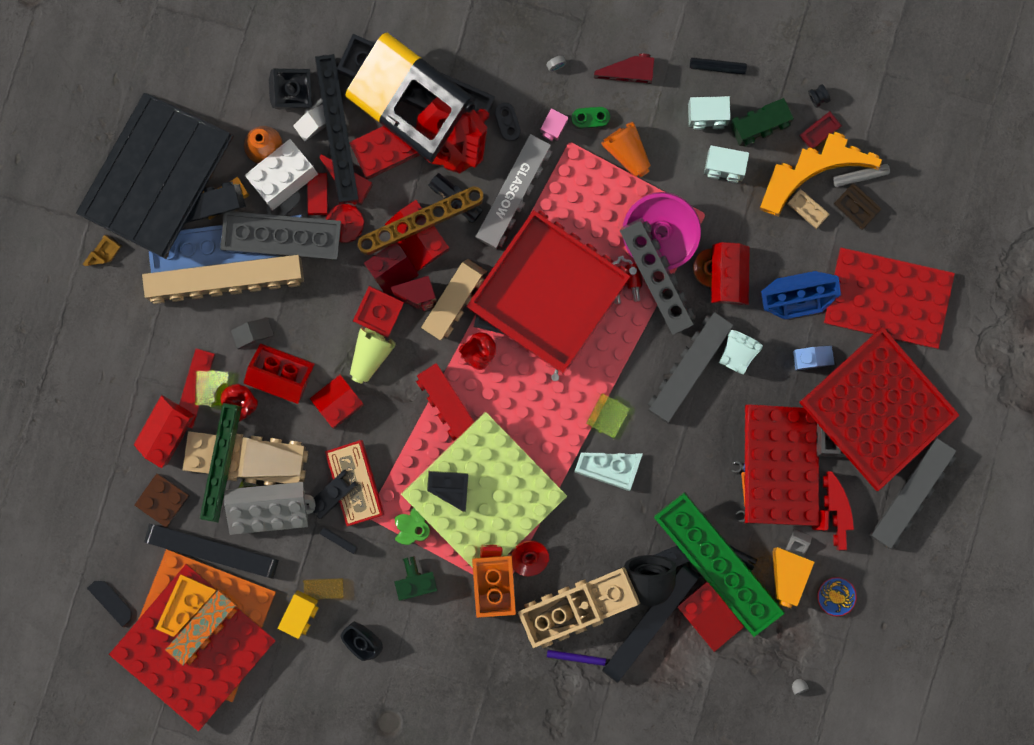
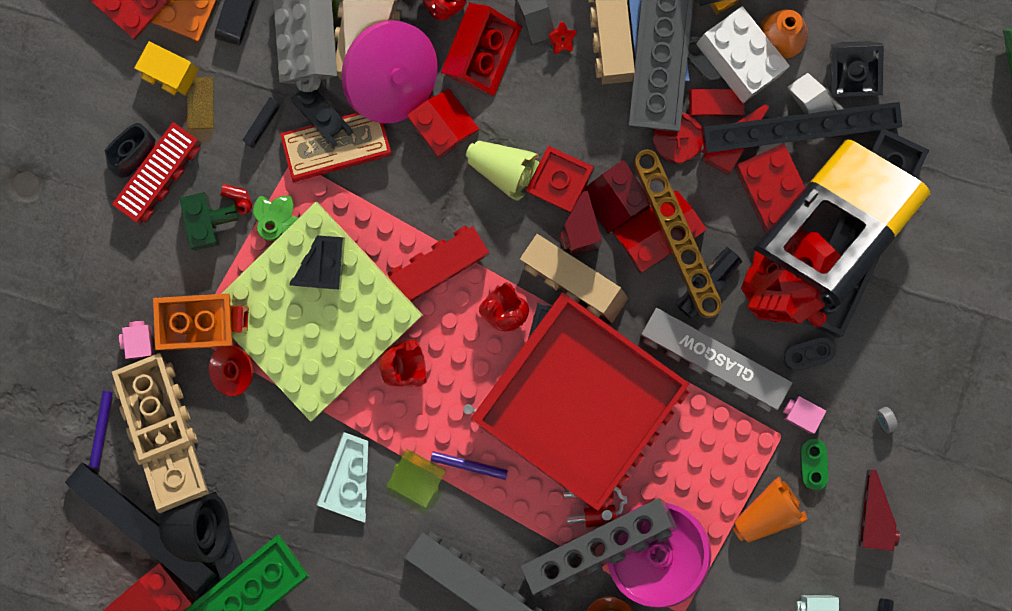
camera: 90 degrees right, 0 degrees up
none -> red brick [112,122,201,225]
none -> bright pink brick [119,321,155,360]
none -> red arm [220,184,253,215]
none -> dark pink dish [341,20,438,123]
none -> red hair [379,340,427,387]
none -> dark purple bar [430,451,508,480]
none -> red plate [548,21,577,54]

